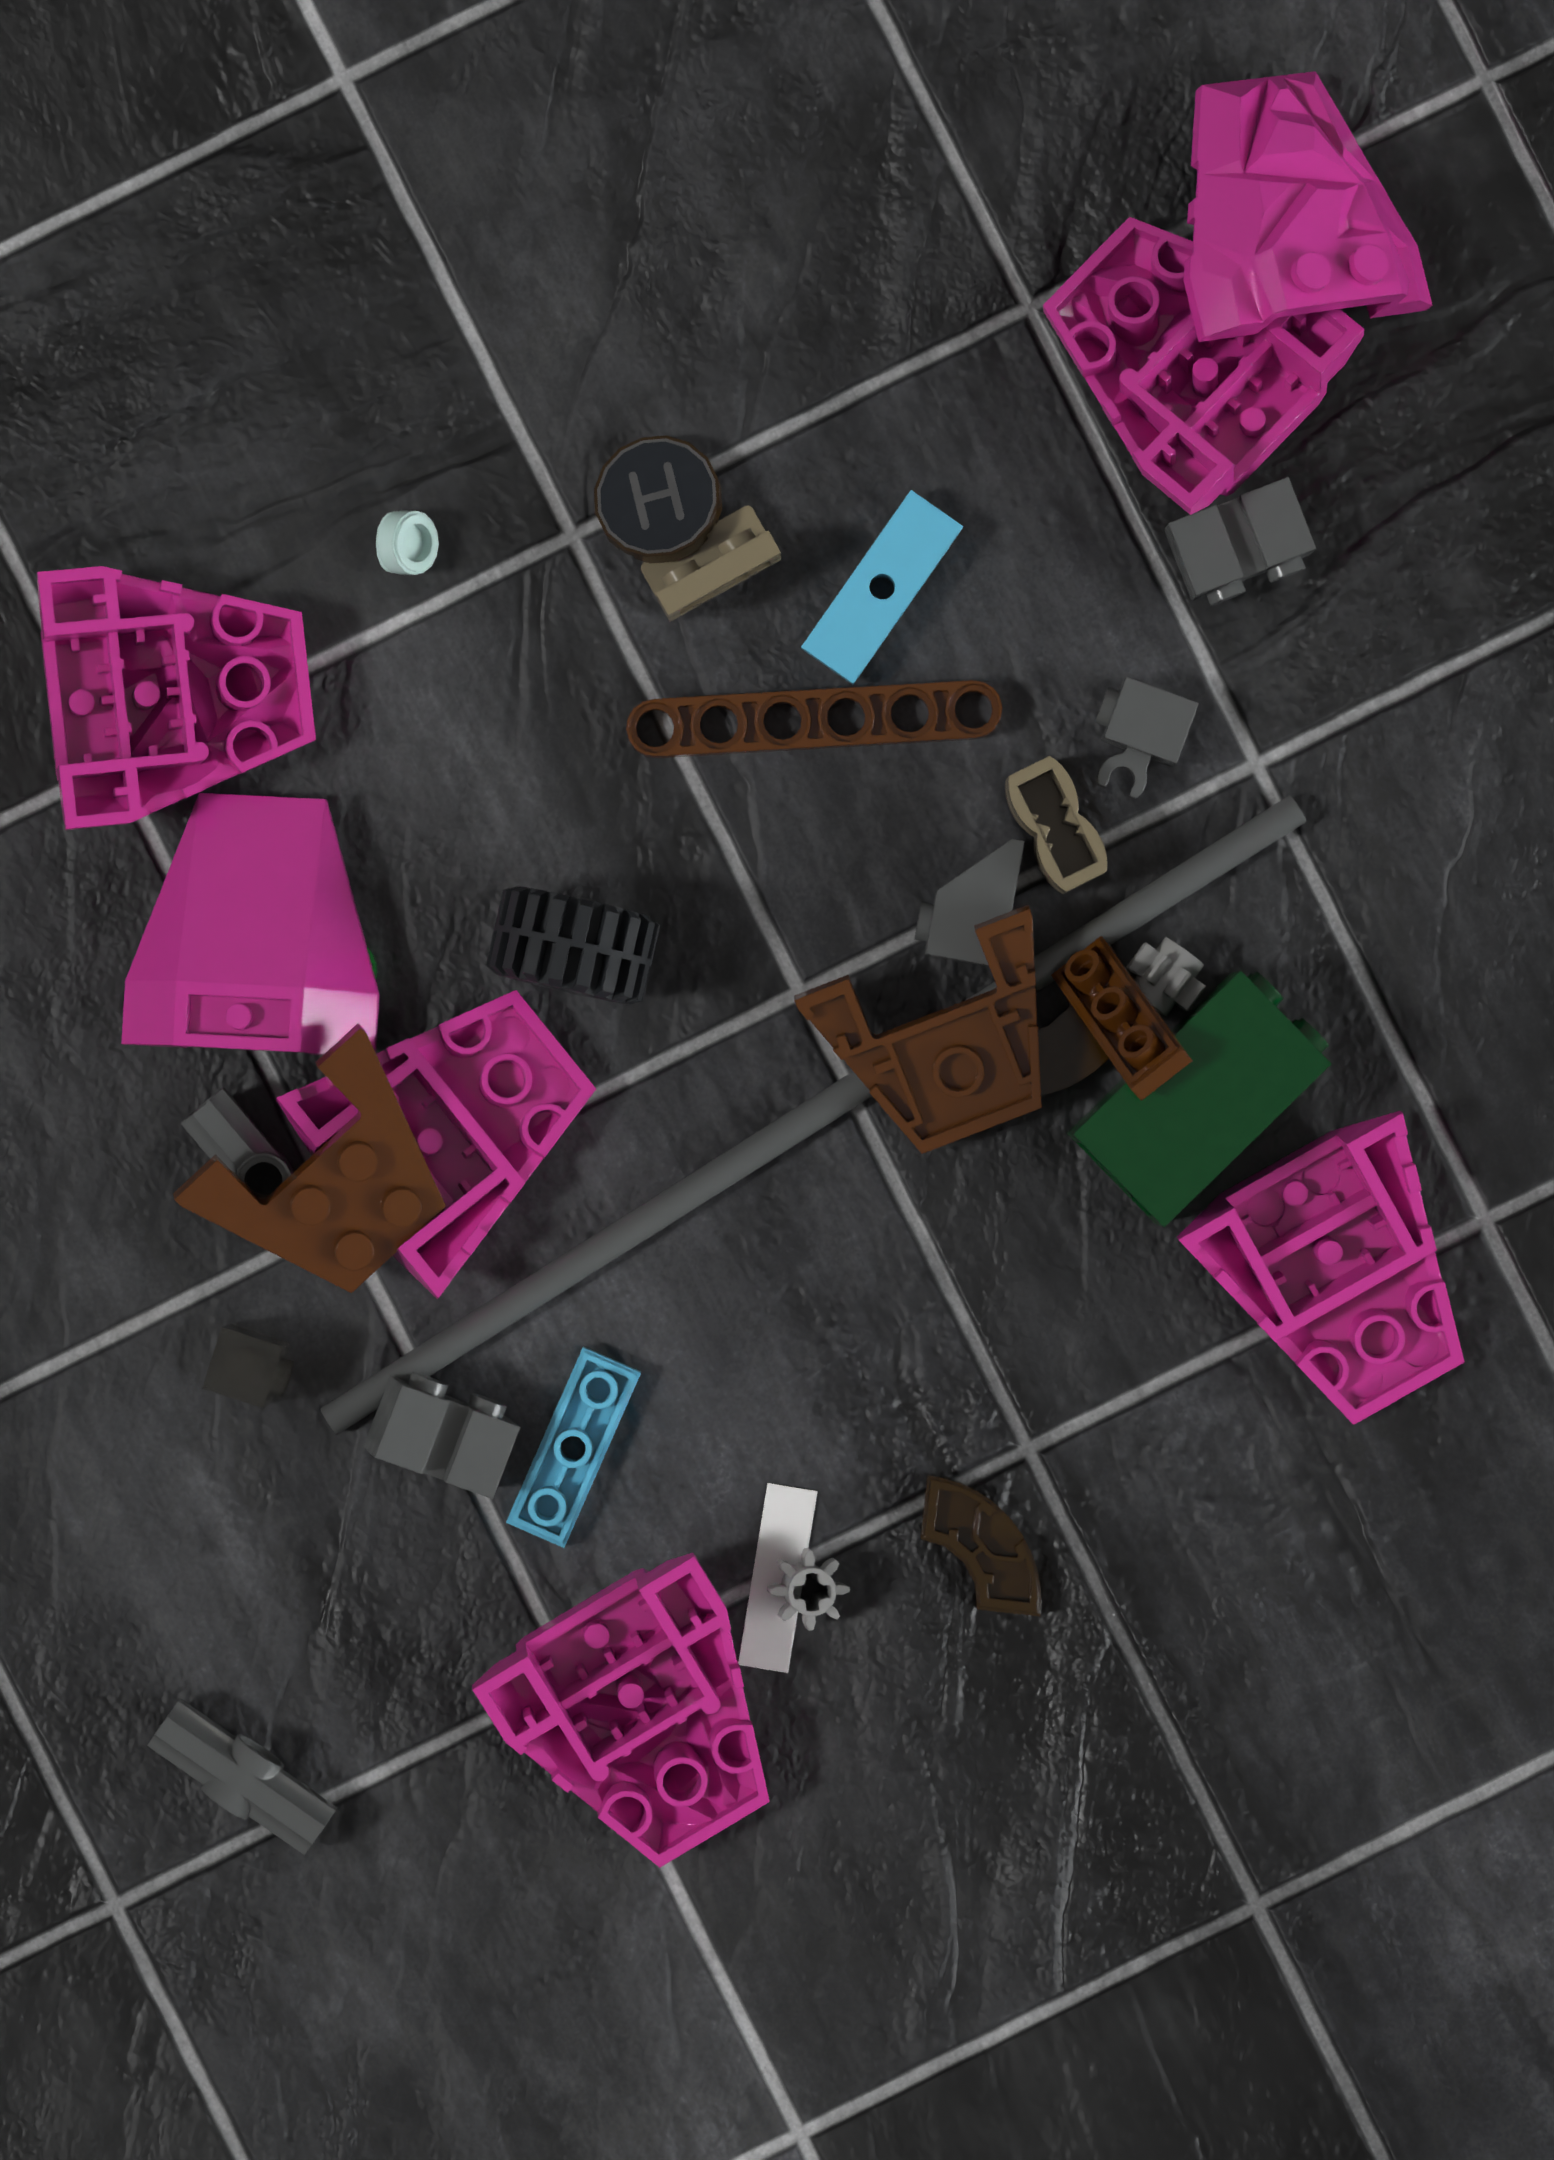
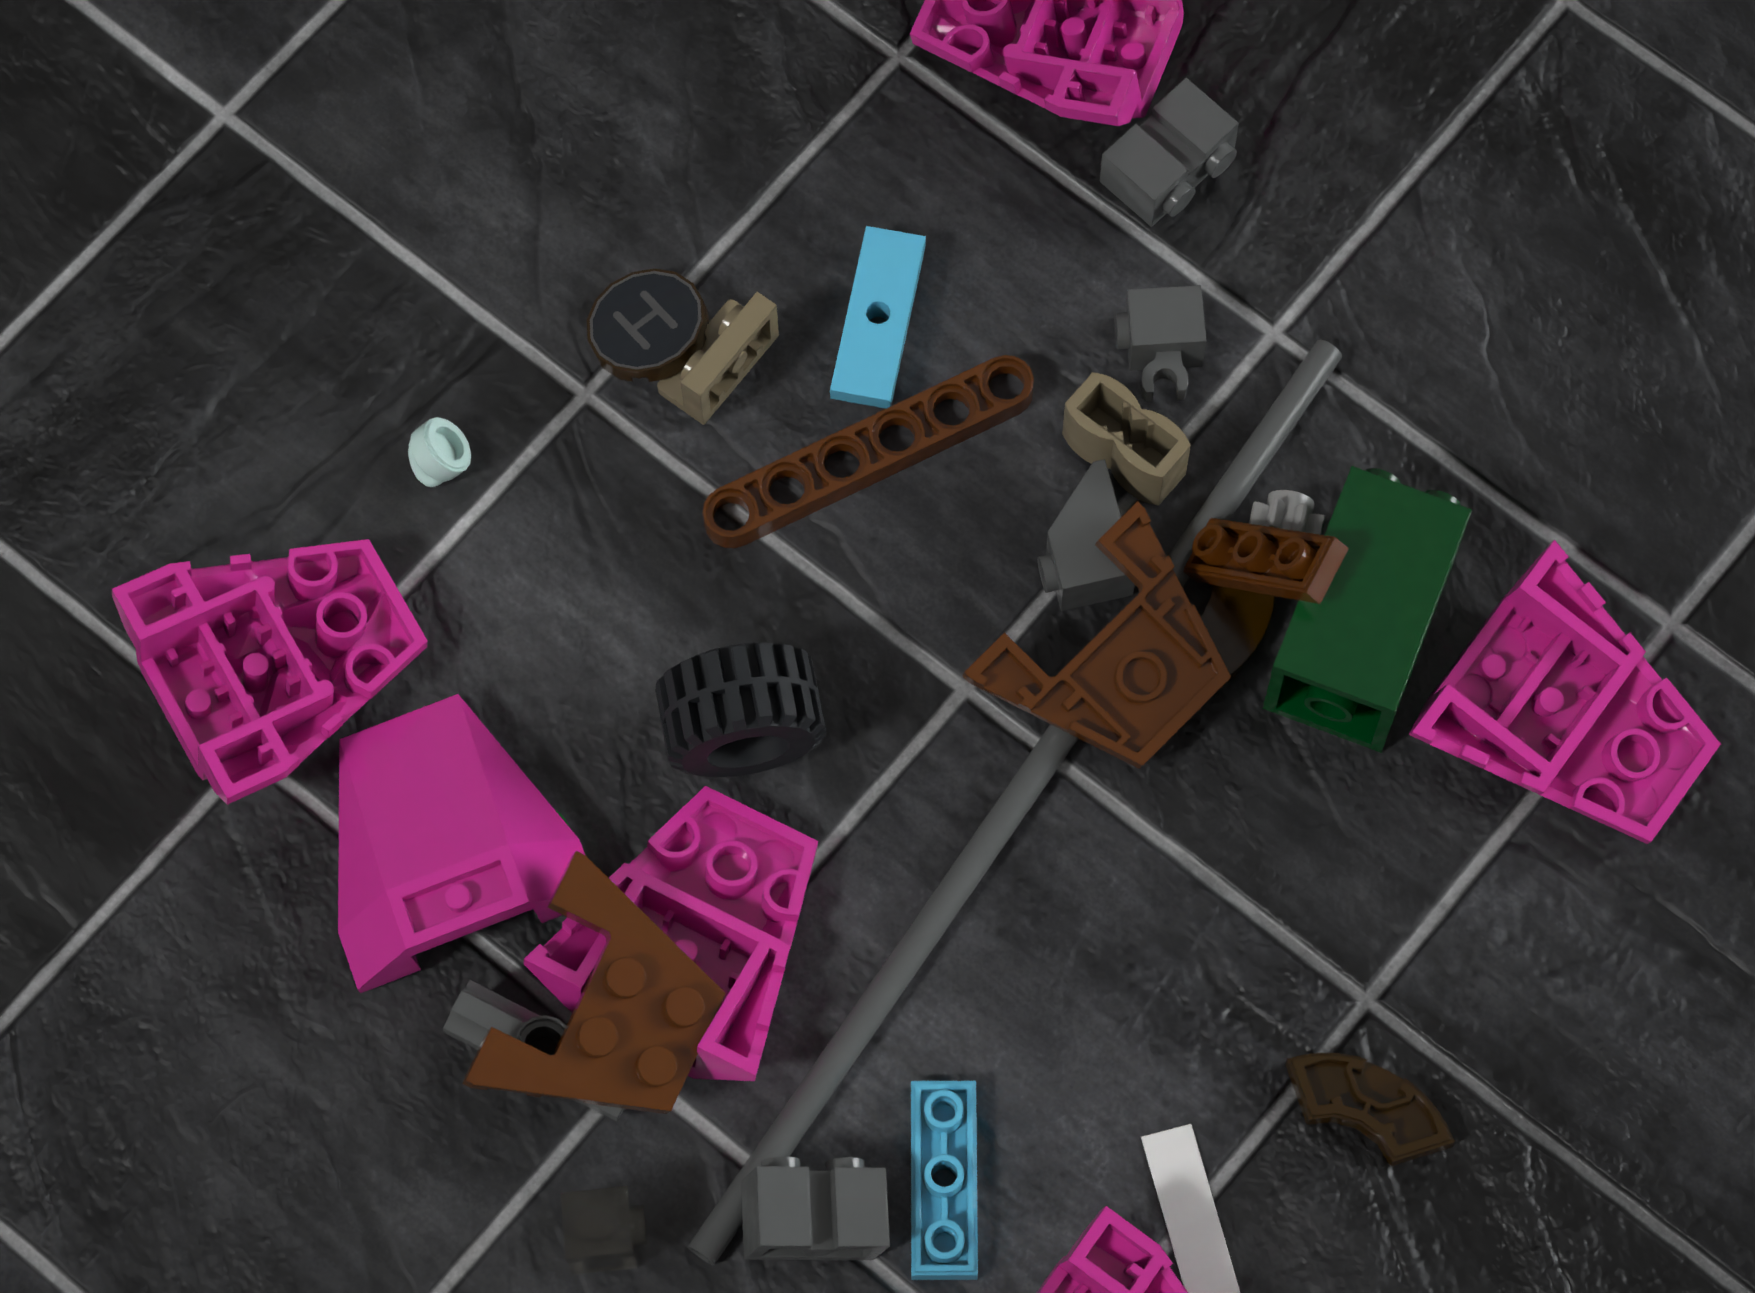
camera: 15 degrees left, 20 degrees down
light grey gear [767,1548,850,1631] -> none

